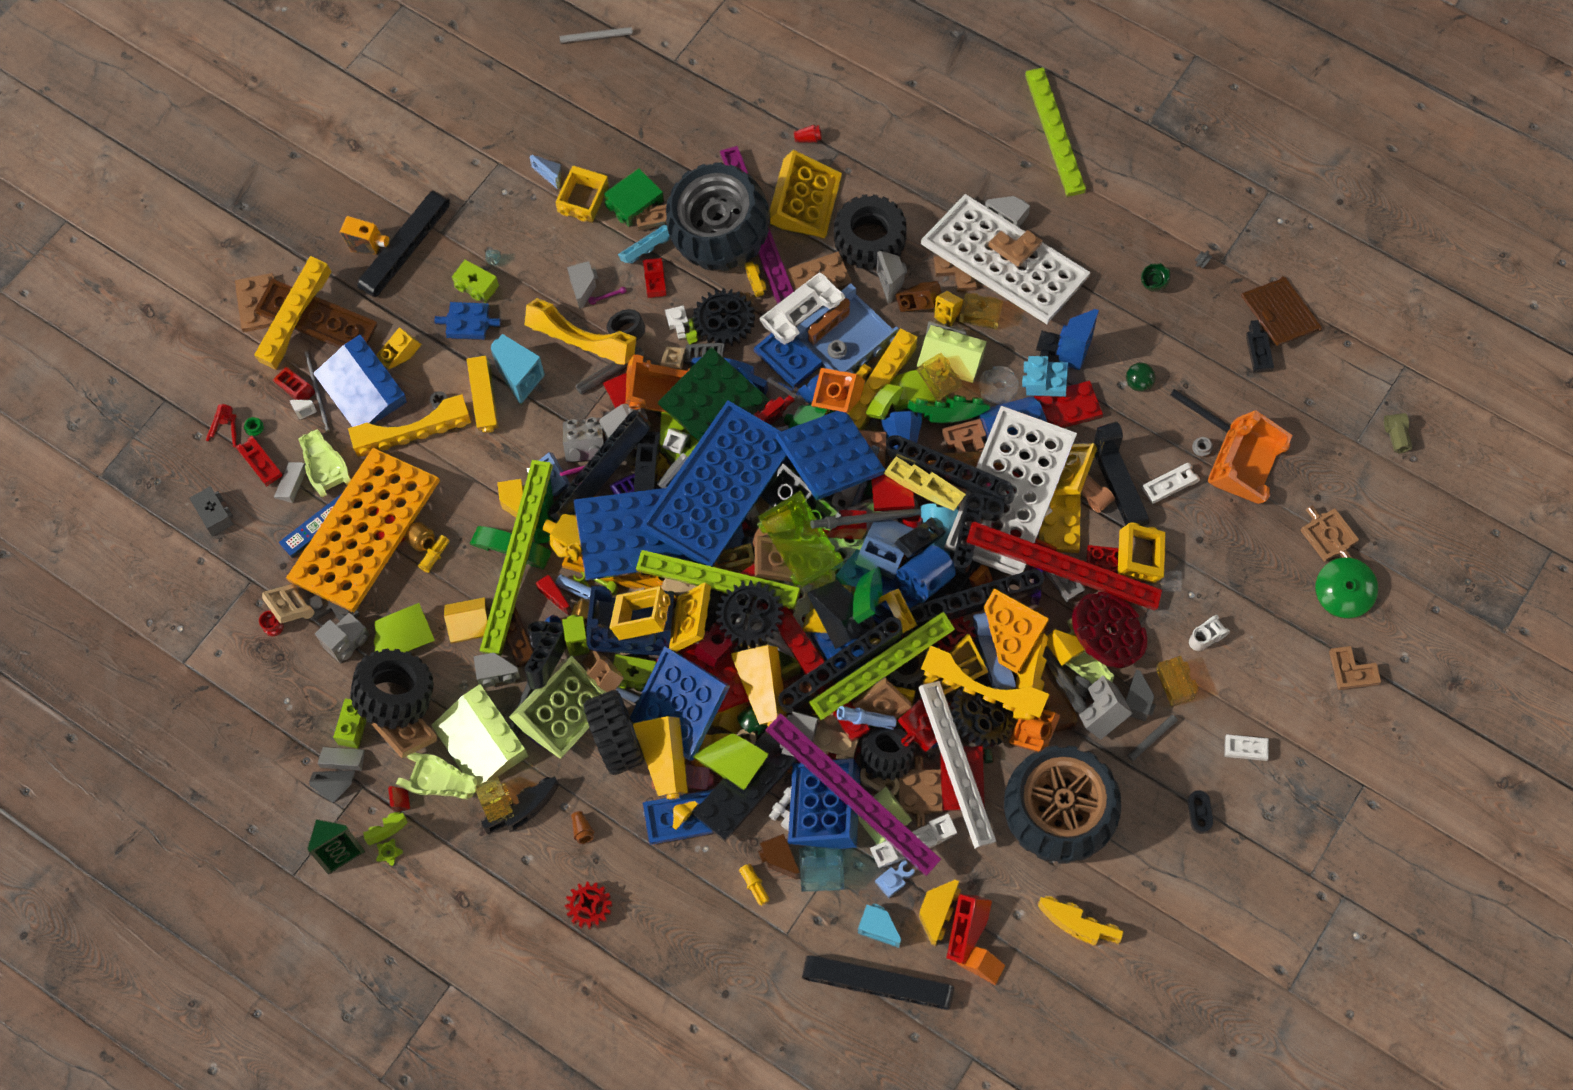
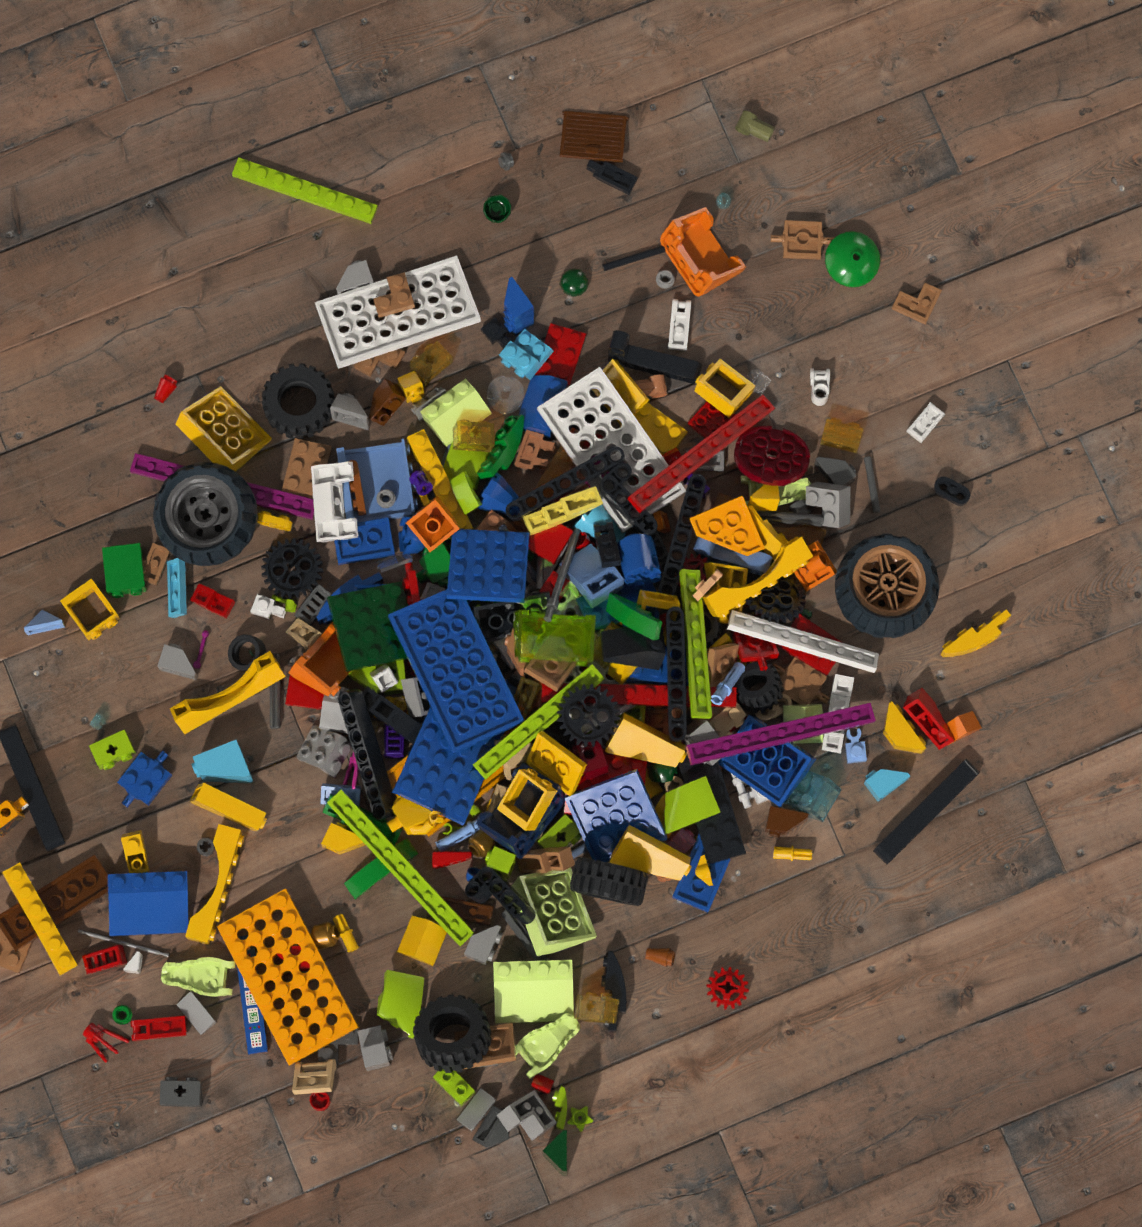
camera: 60 degrees left, 10 degrees up
none -> dark purple bush [409,470,433,496]
none -> light grey brick [497,1090,557,1140]
none -> light nougat plate [693,569,723,601]
none -> clear light blue hinge [716,193,731,209]

